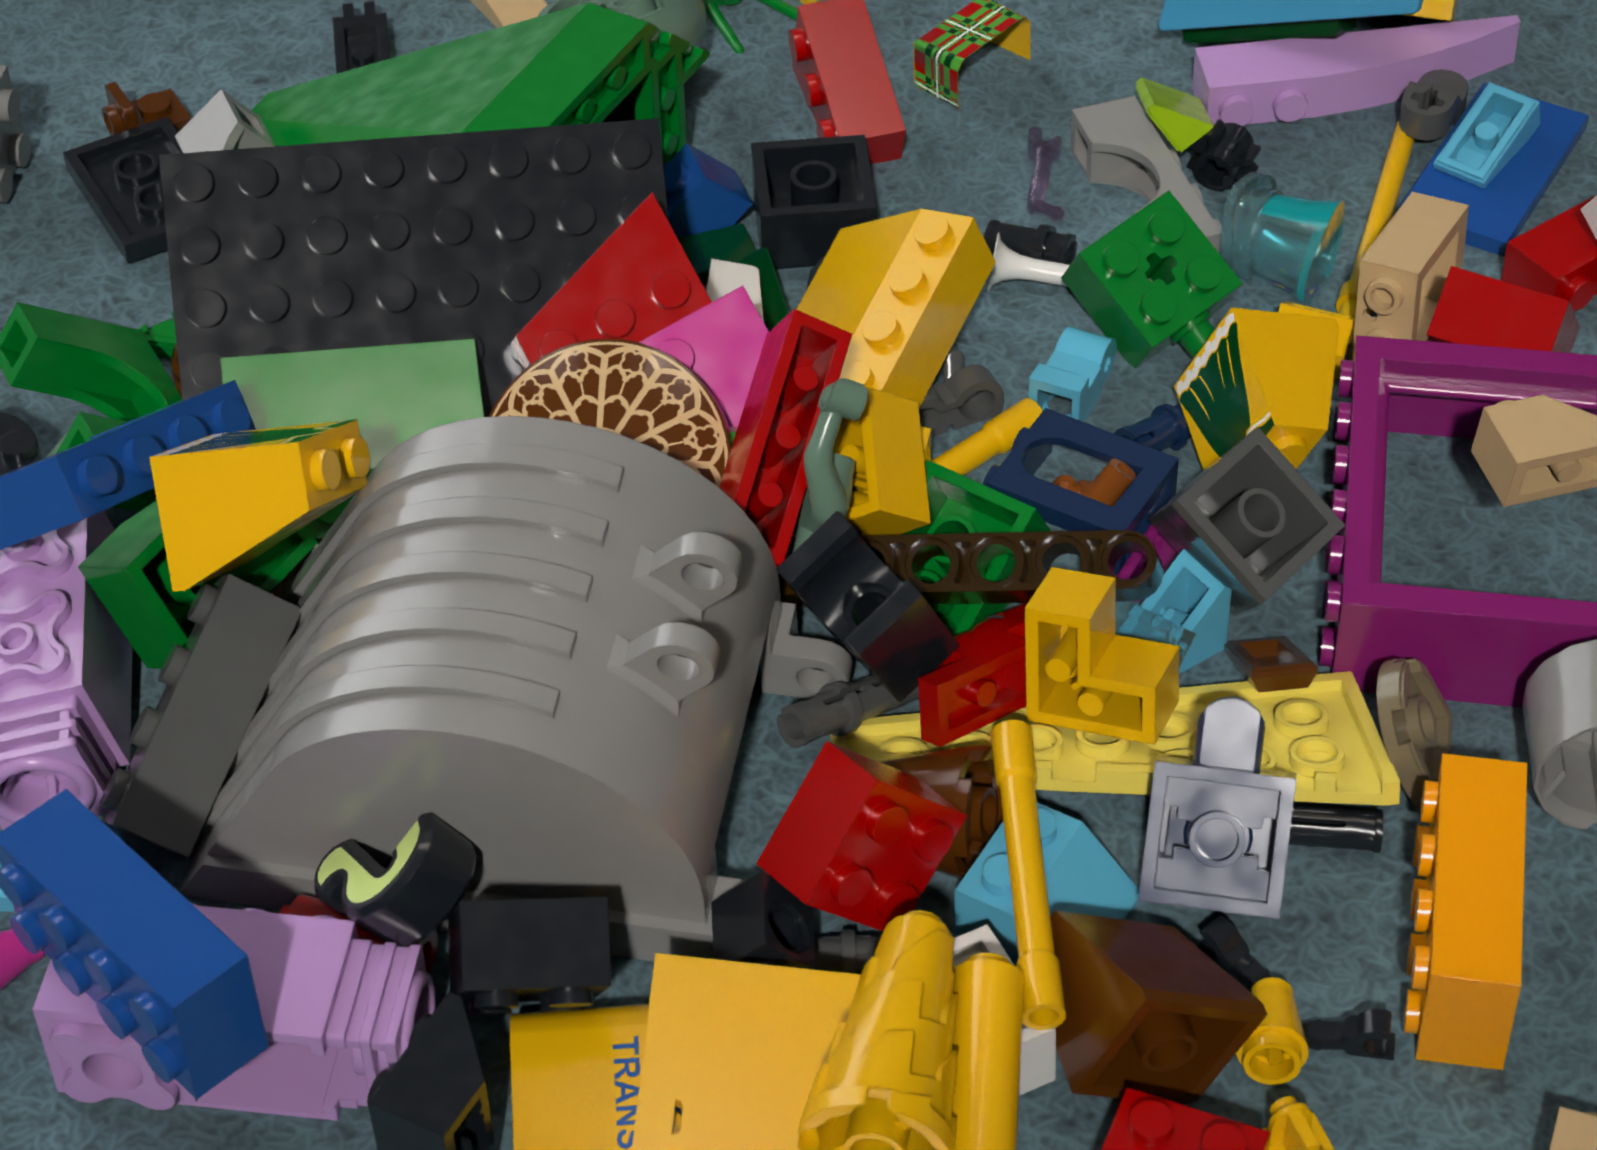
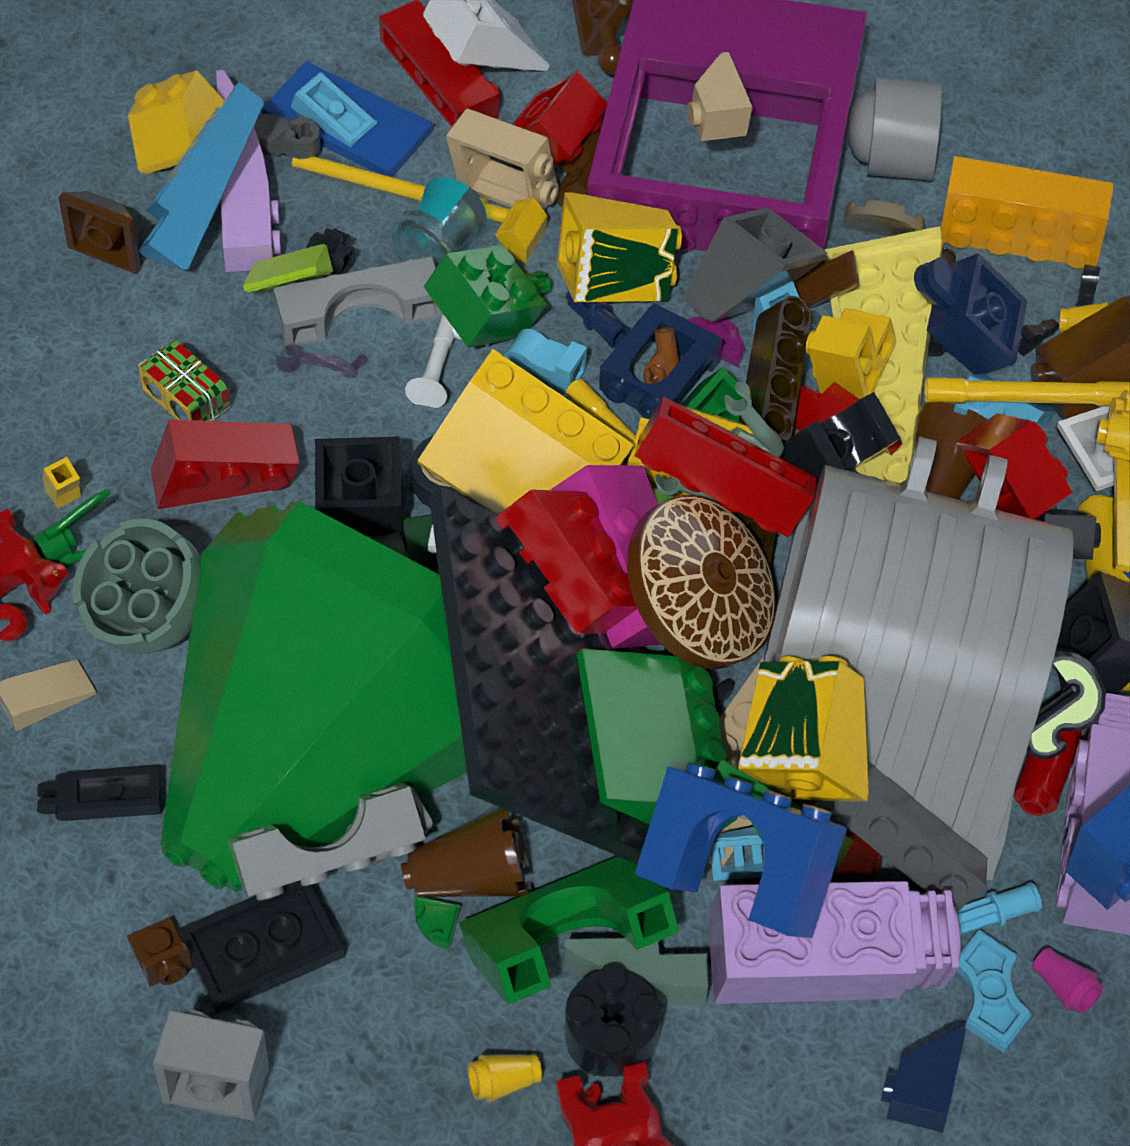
camera: 90 degrees left, 10 degrees up
black pin [984,219,1077,265] -> none

